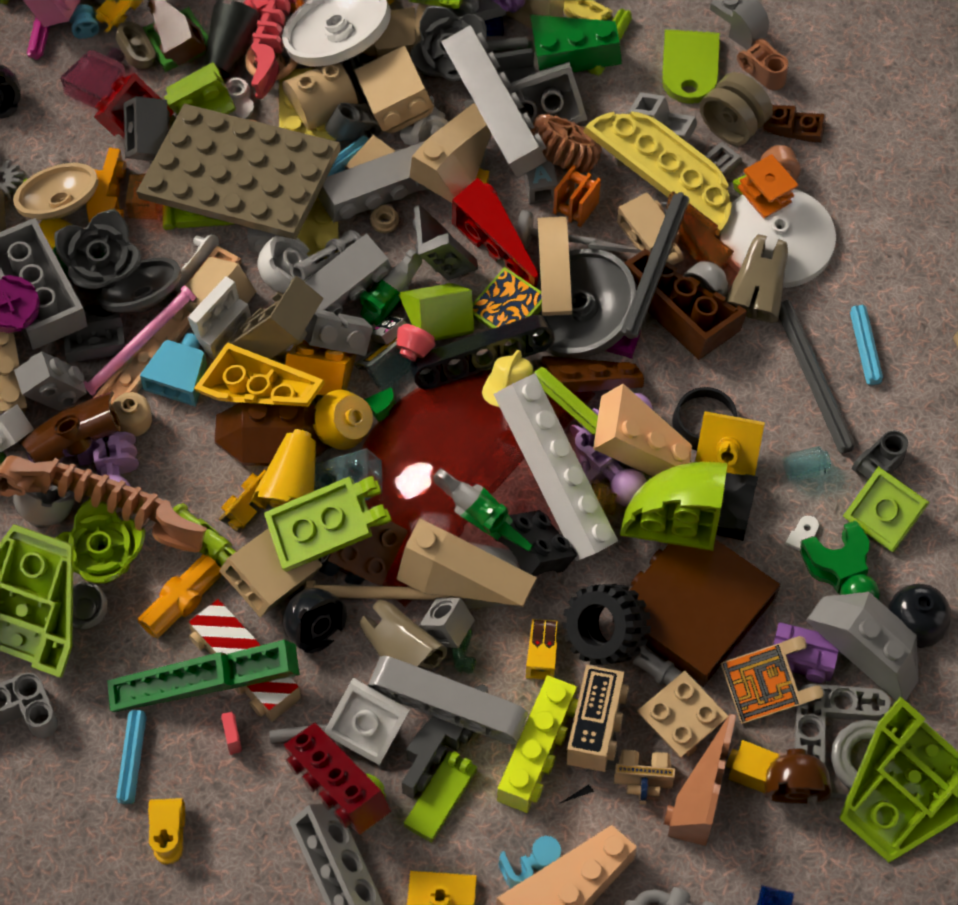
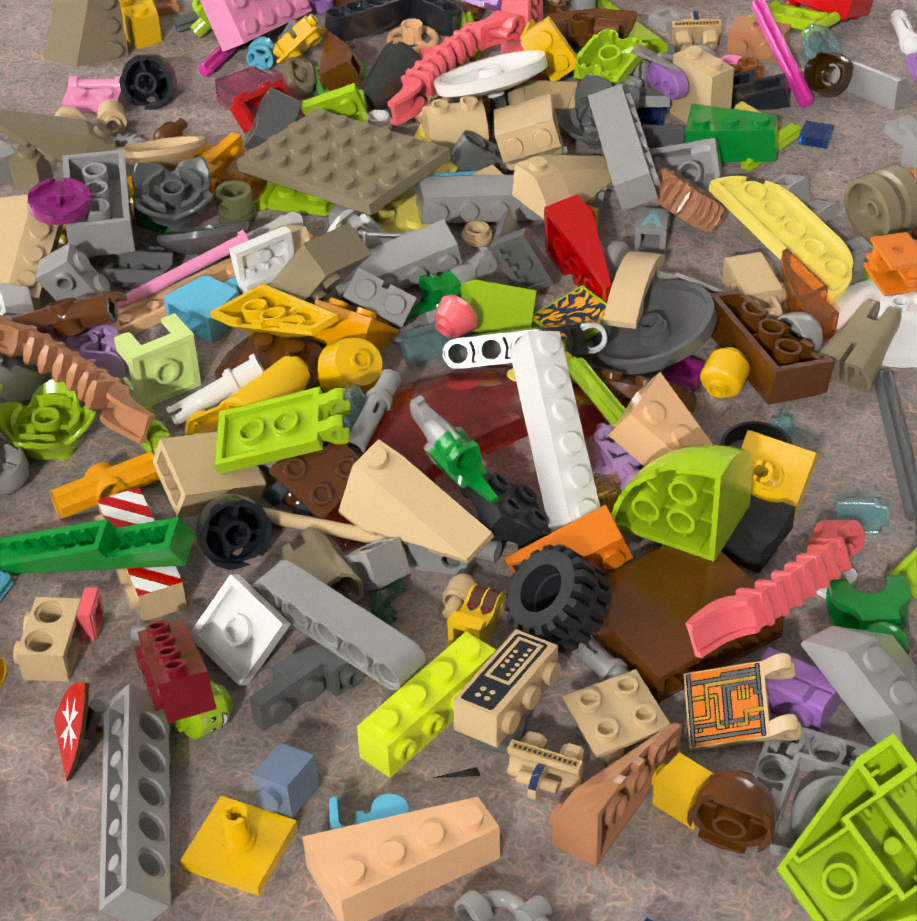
camera: 20 degrees right, 20 degrees down
tan head [112,392,152,437] -> none
green tile [364,387,396,422] -> none
lime hinge [404,751,477,843] -> none
orange piece [553,164,601,228] -> none
dark grey axle [621,192,689,339] -> none
lime tile [662,29,720,104] -> none
none -> tan brick [13,597,82,682]
none -> shield [53,682,105,781]
none -> yellowish green panel [114,313,201,407]
none -> reddish brown cylinder [153,118,188,140]
none -> white pin [166,354,265,427]
none -> olive piece [215,180,254,225]
none -> sand blue brick [252,743,320,818]
none -> light grey pin [345,369,402,457]
none -> tan cylinder [442,573,477,620]
none -> orange slope [504,505,634,573]
none -> coral piece [685,520,865,658]
none -> yellow head [700,347,750,398]
none -> clear light blue plate [770,409,795,440]
none -> clear blue tile [798,120,834,149]

